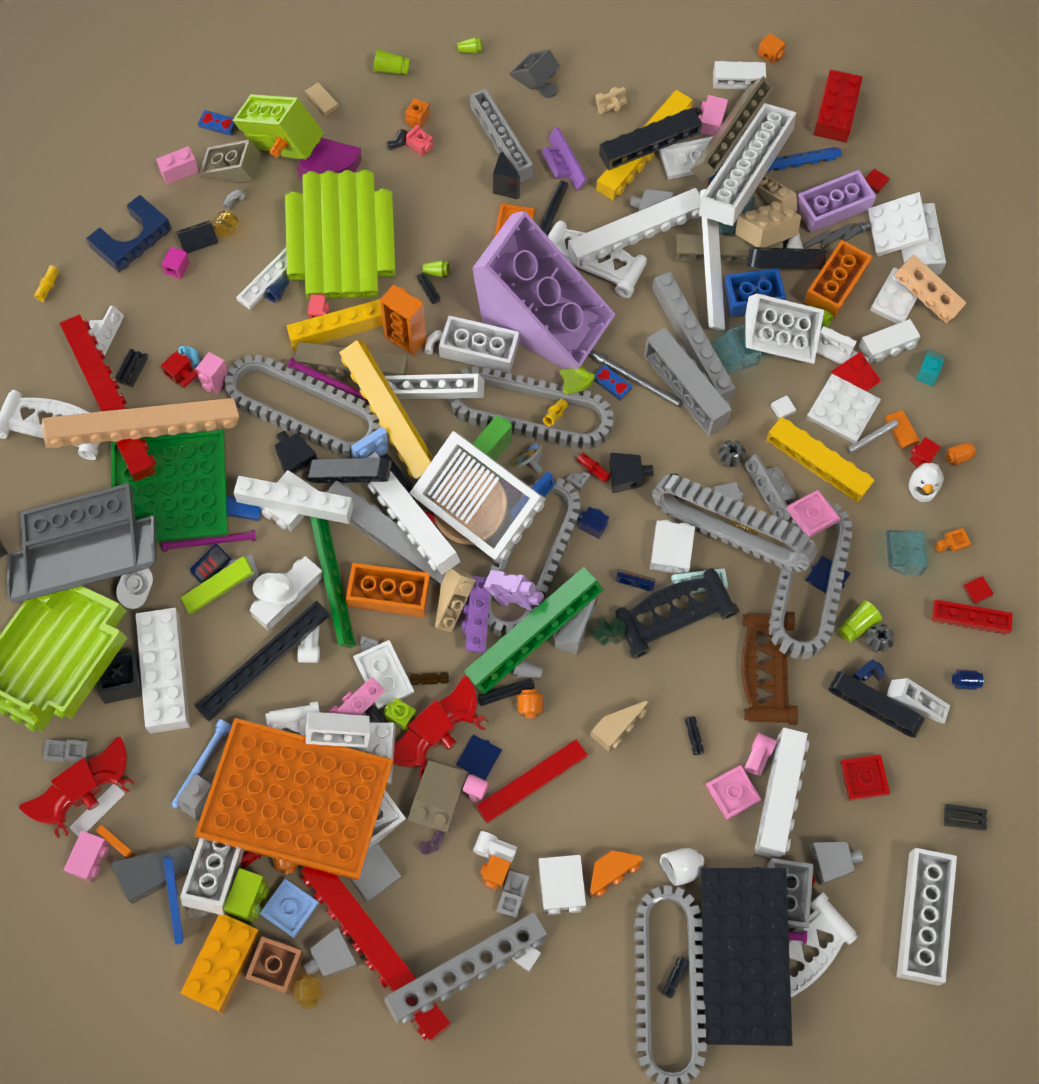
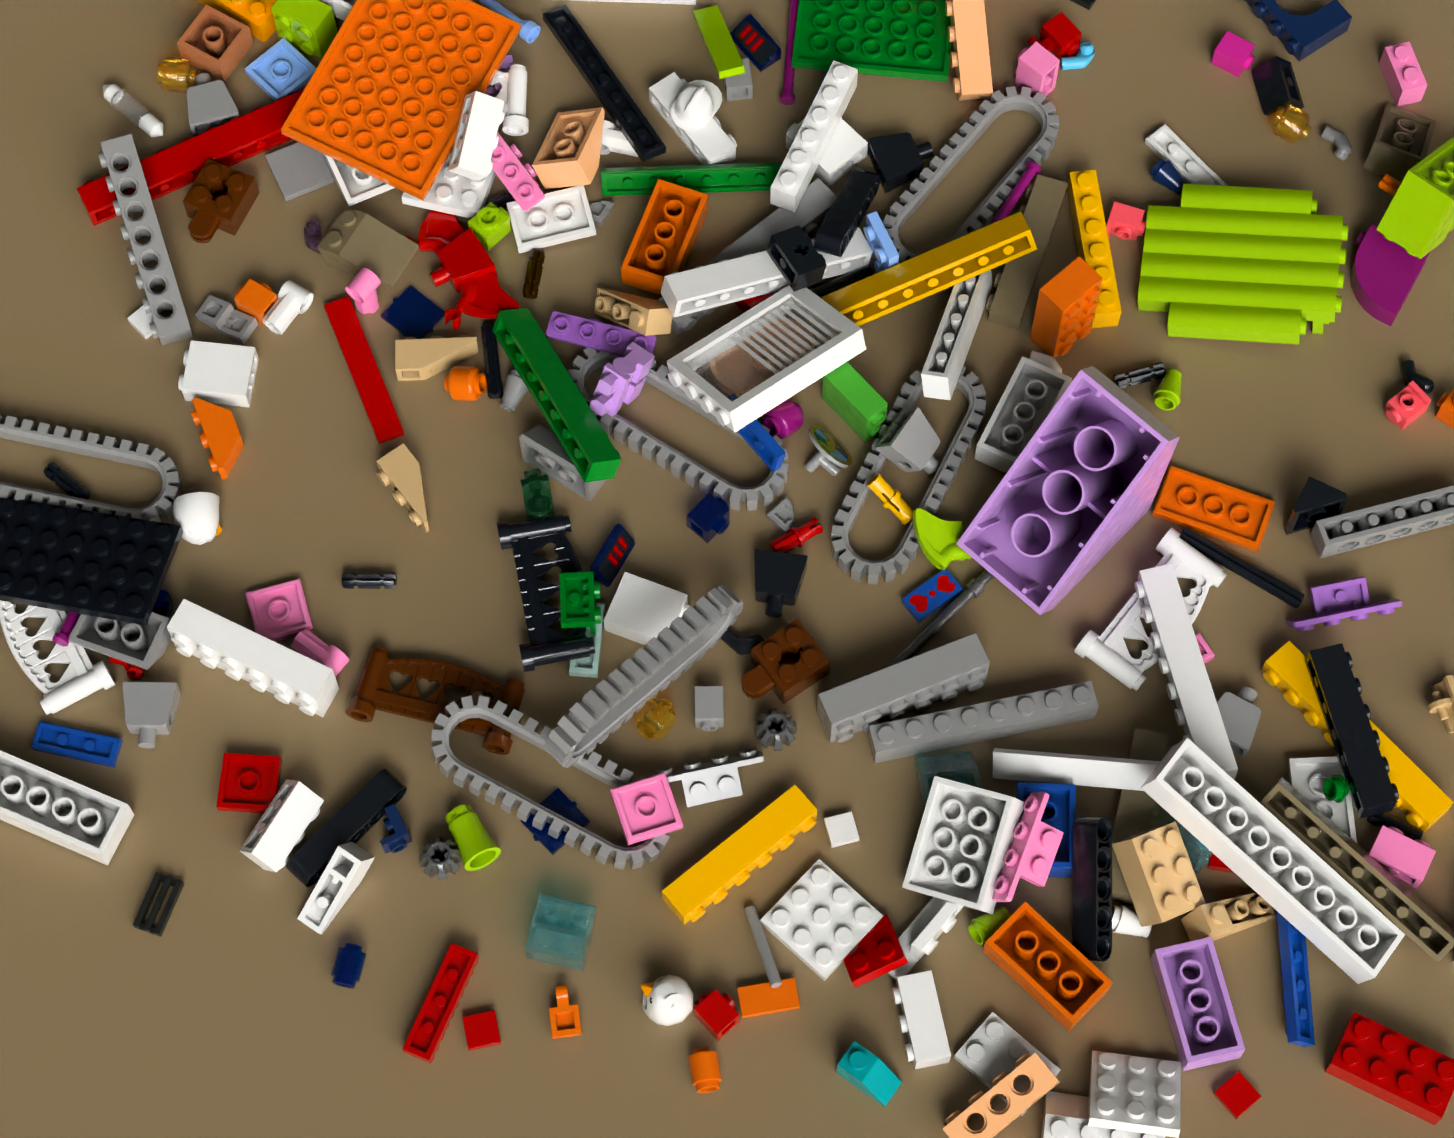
camera: 105 degrees right, 0 degrees up
dark grey piece [802,222,871,249] -> none
none -> blue tile [31,721,123,768]
none -> piece [103,84,164,138]
none -> reddish brown brick [183,159,259,244]
none -> white brick [239,779,324,873]
none -> tan slope [395,335,479,381]
none -> light nougat slope [532,107,605,189]
none -> green bracket [560,572,601,634]
none -> reddish brown brick [742,619,830,704]
none -> black brick [767,225,826,292]
none -> light grey torso [875,407,940,475]
none -> bright pink bracket [992,792,1064,902]
none -> green plate [1323,775,1349,803]

